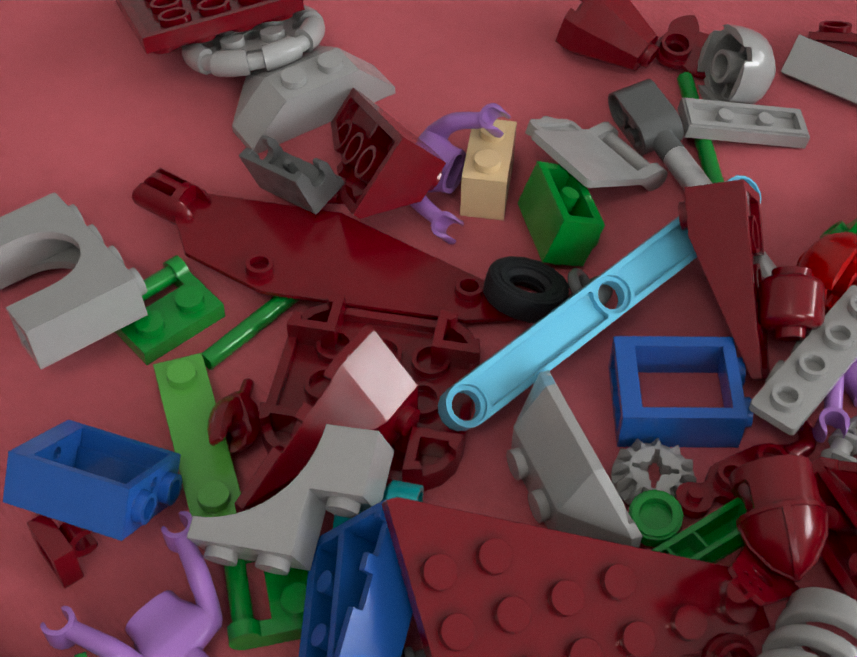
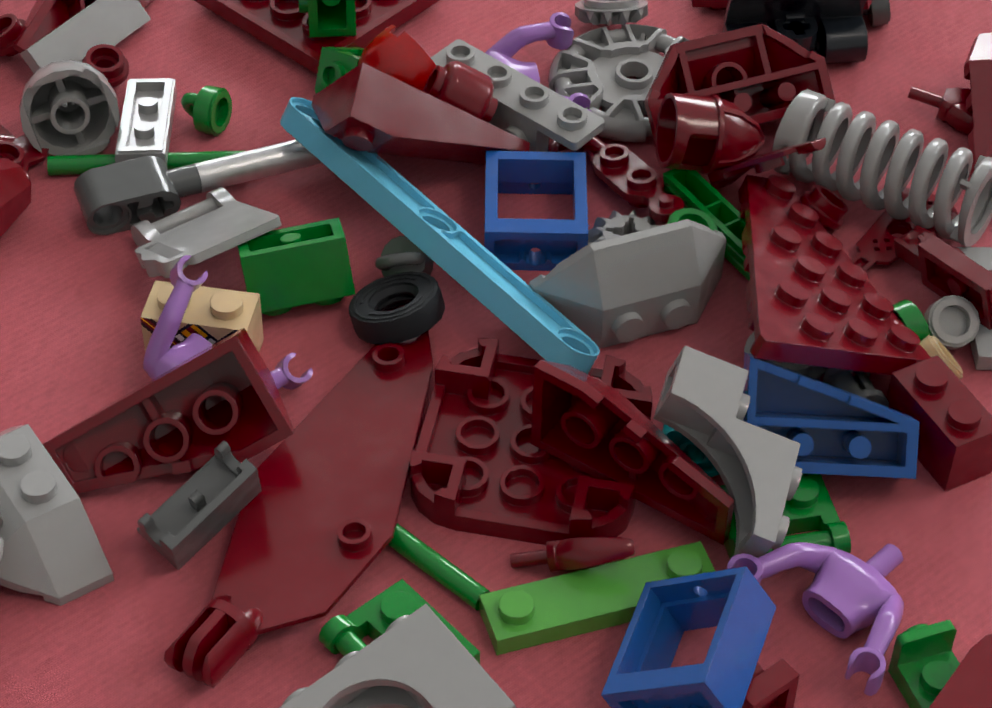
camera: 90 degrees left, 5 degrees down
none -> dark red plate [82,44,129,87]
none -> green tile [181,85,232,136]

